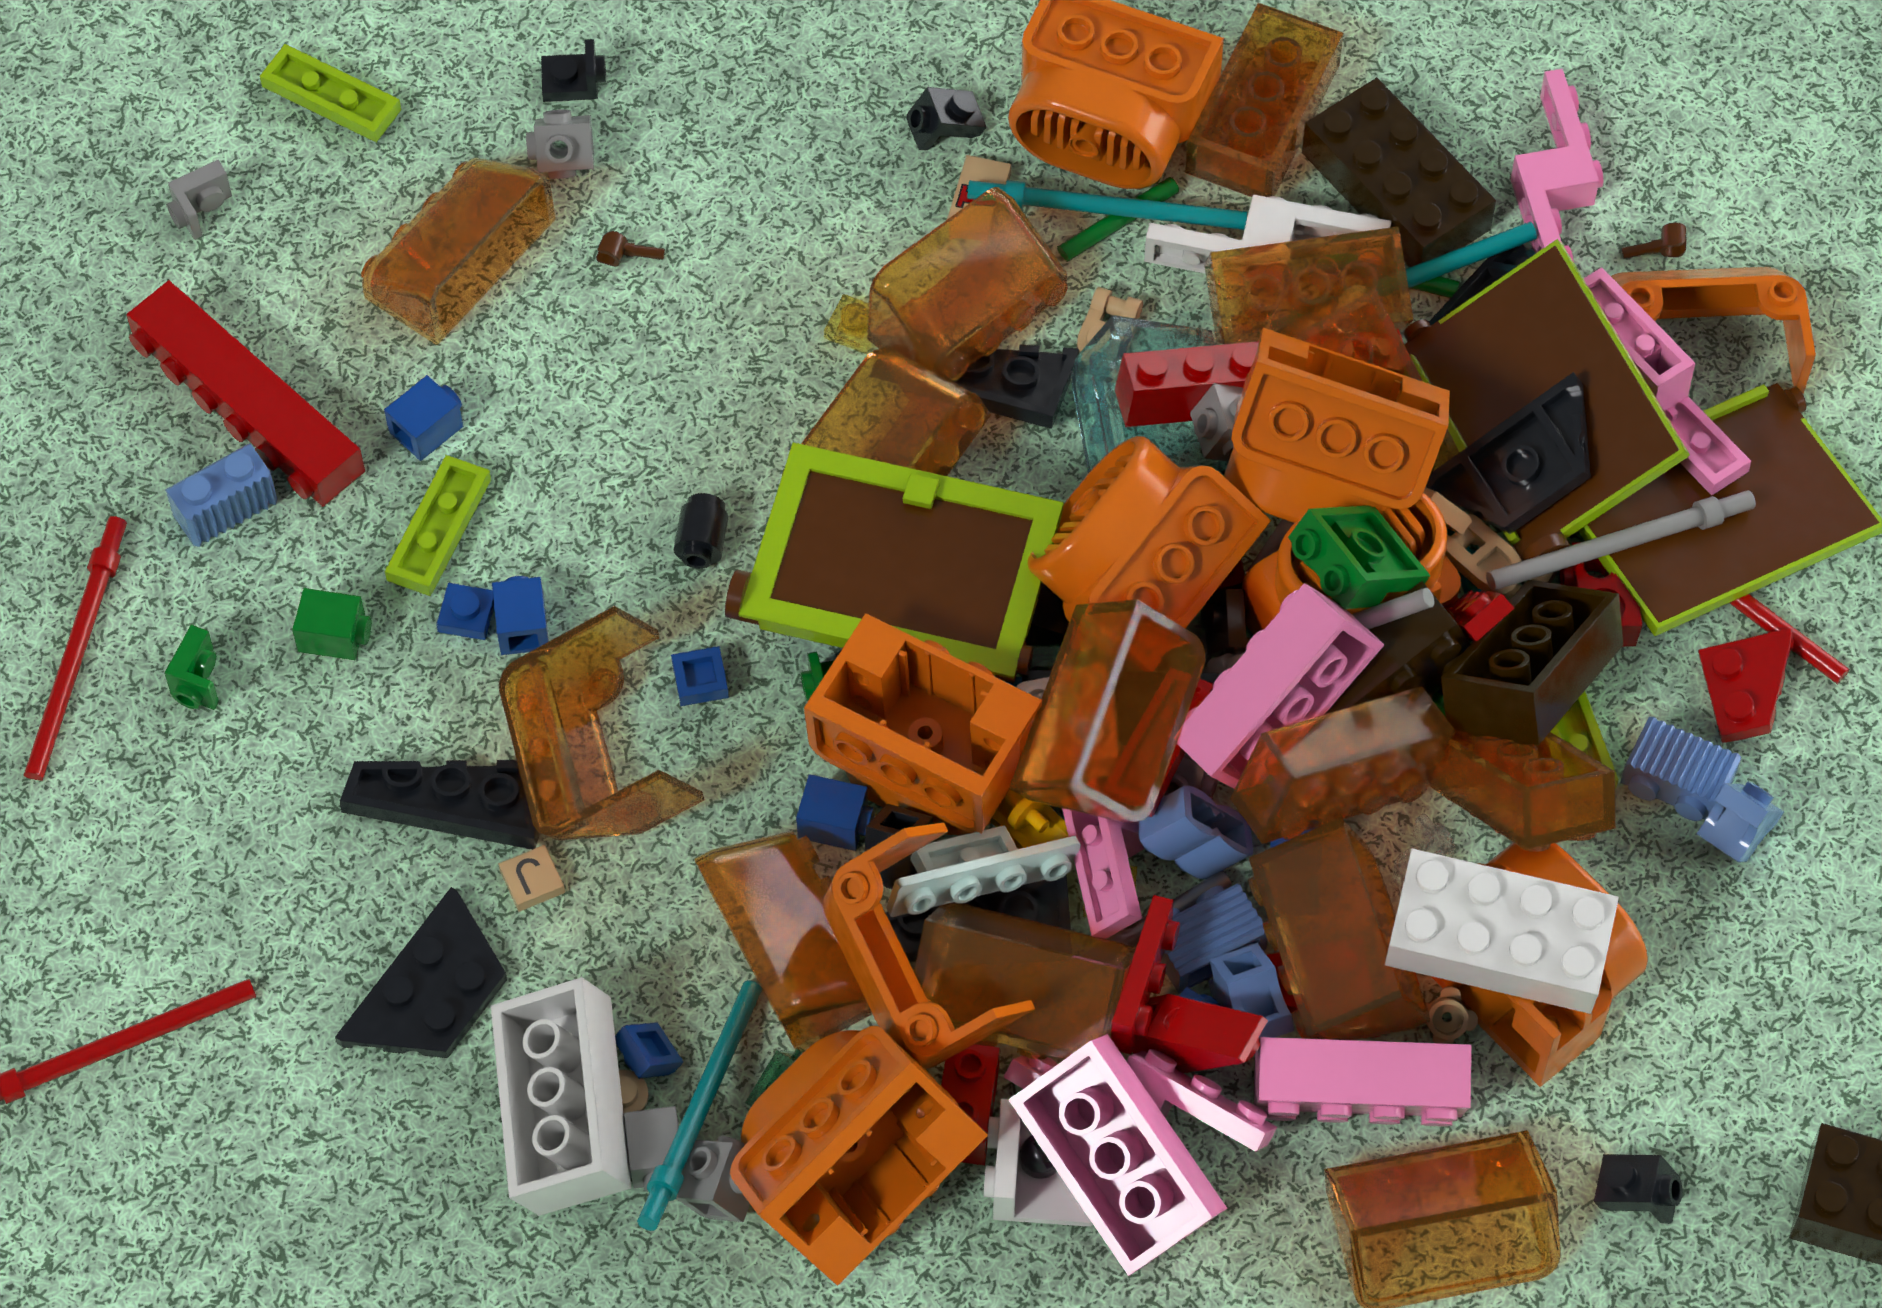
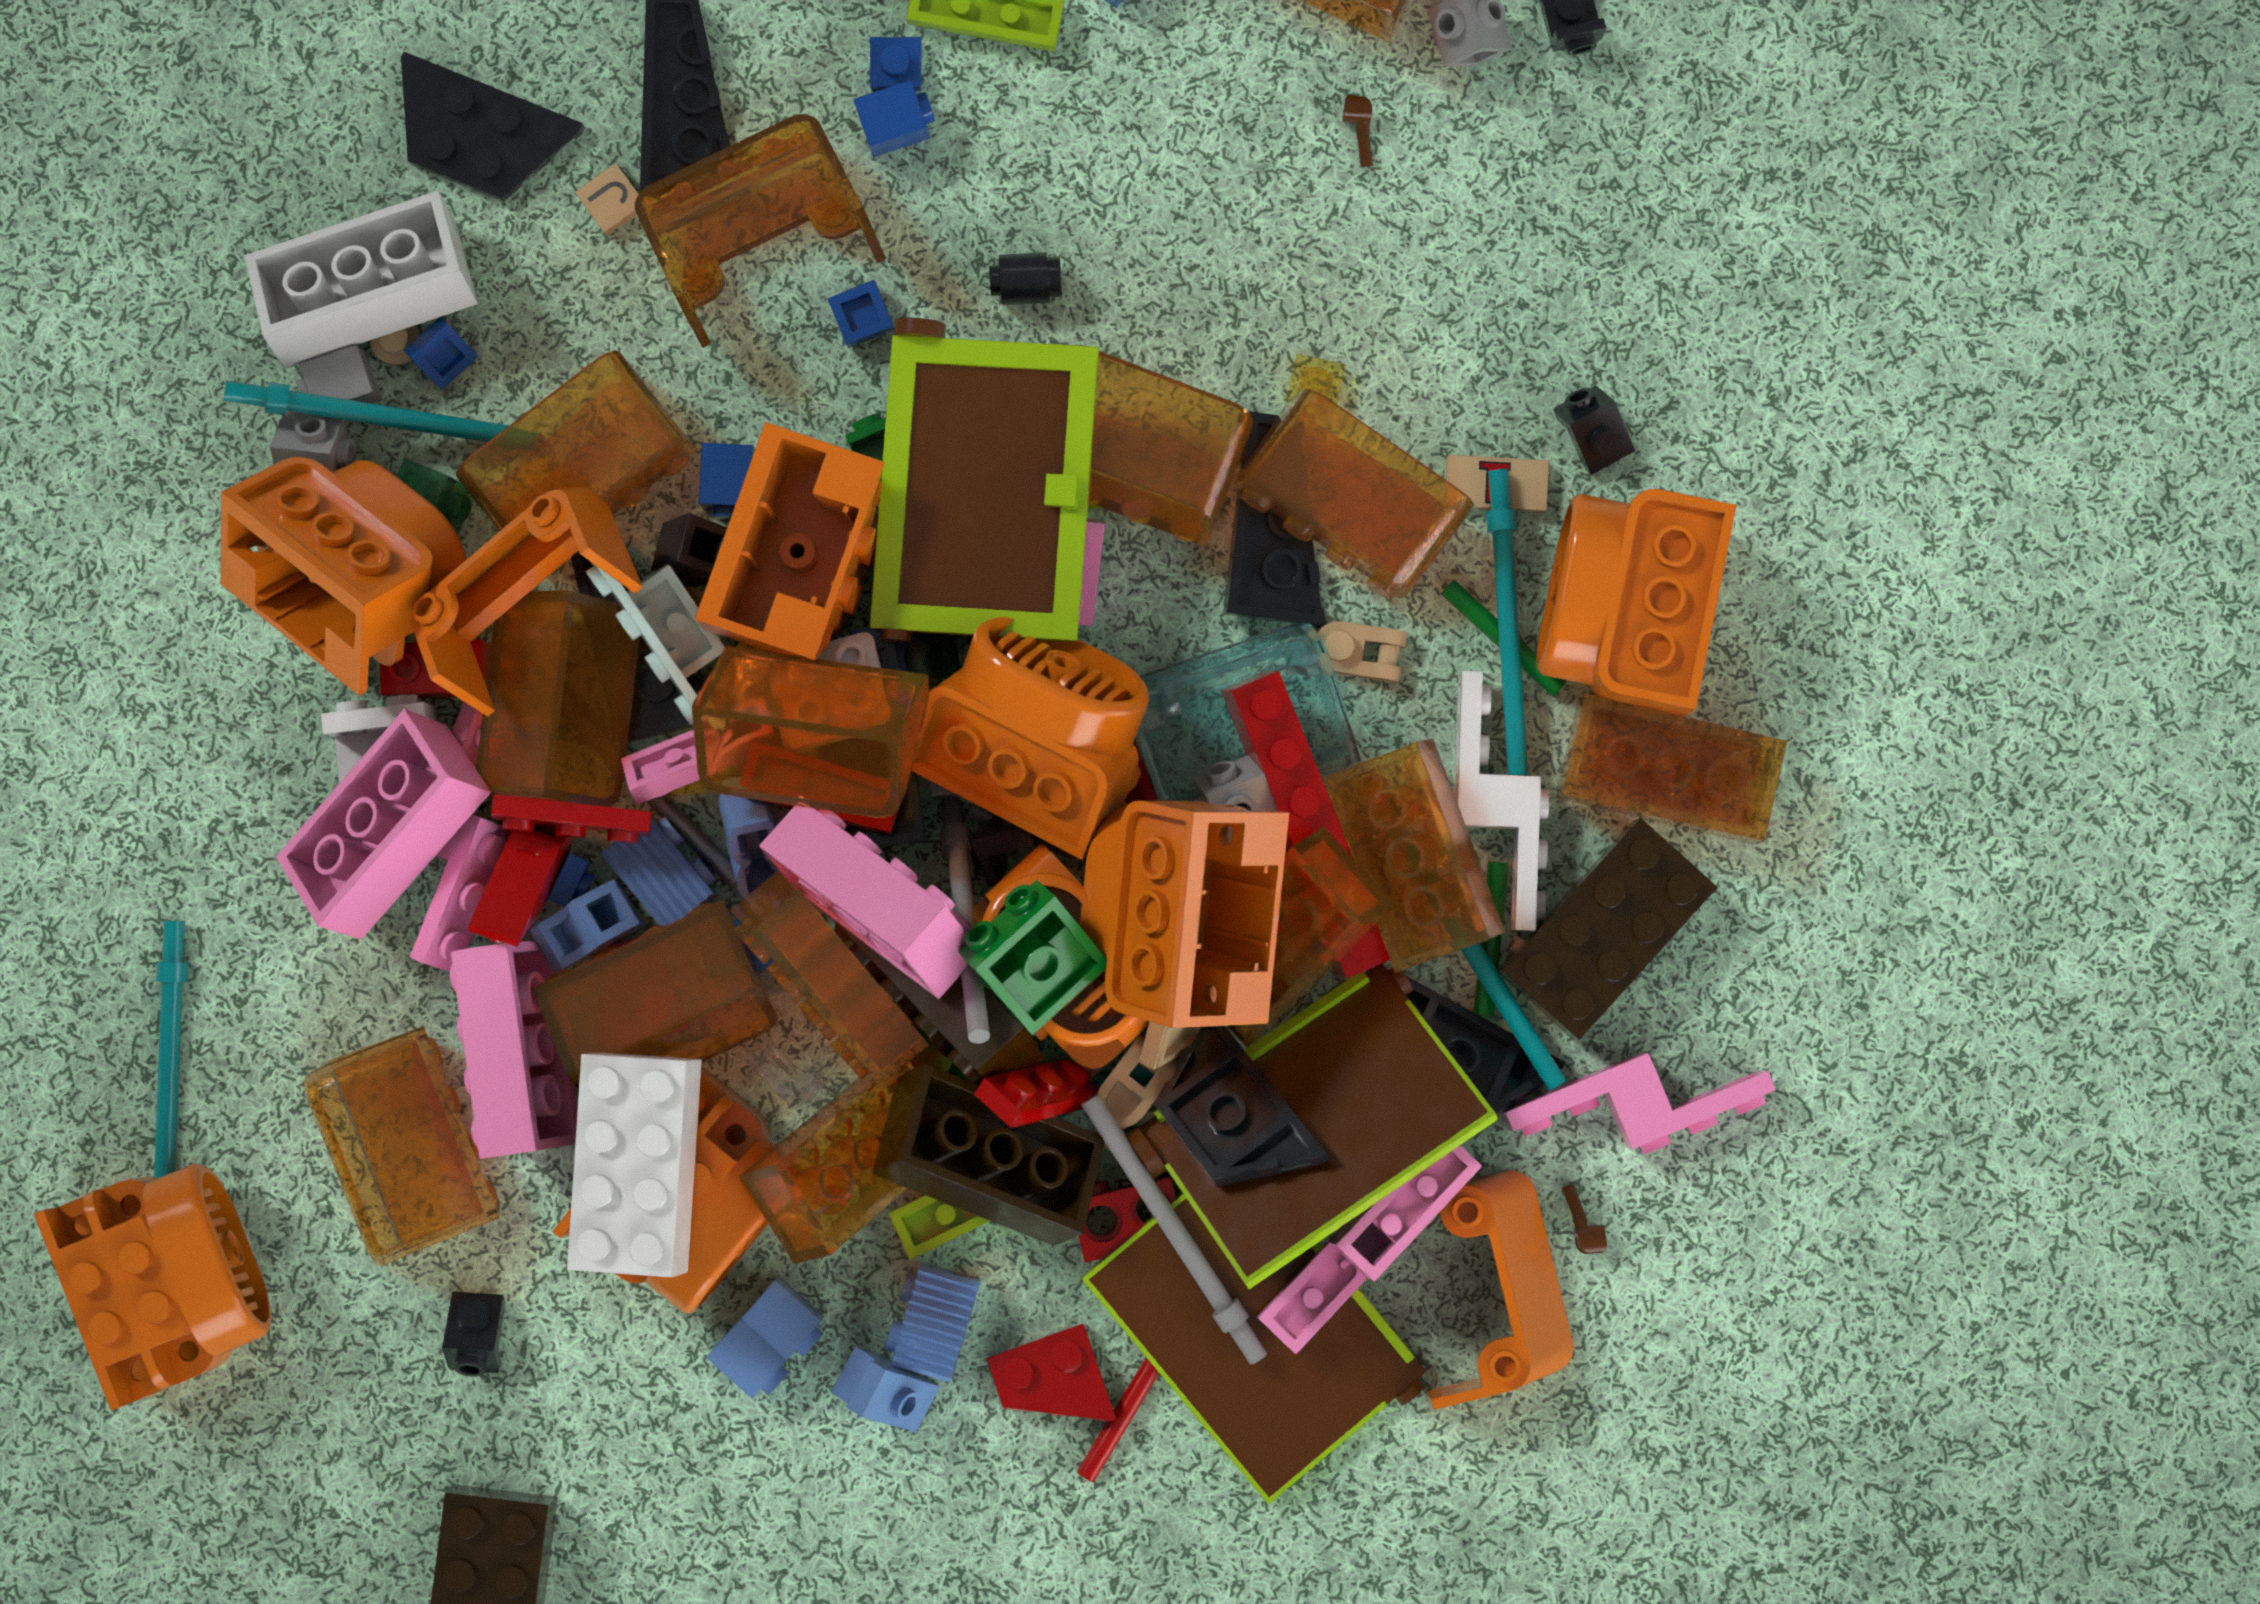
camera: 80 degrees right, 25 degrees up
none -> medium blue brick [706,1276,824,1398]

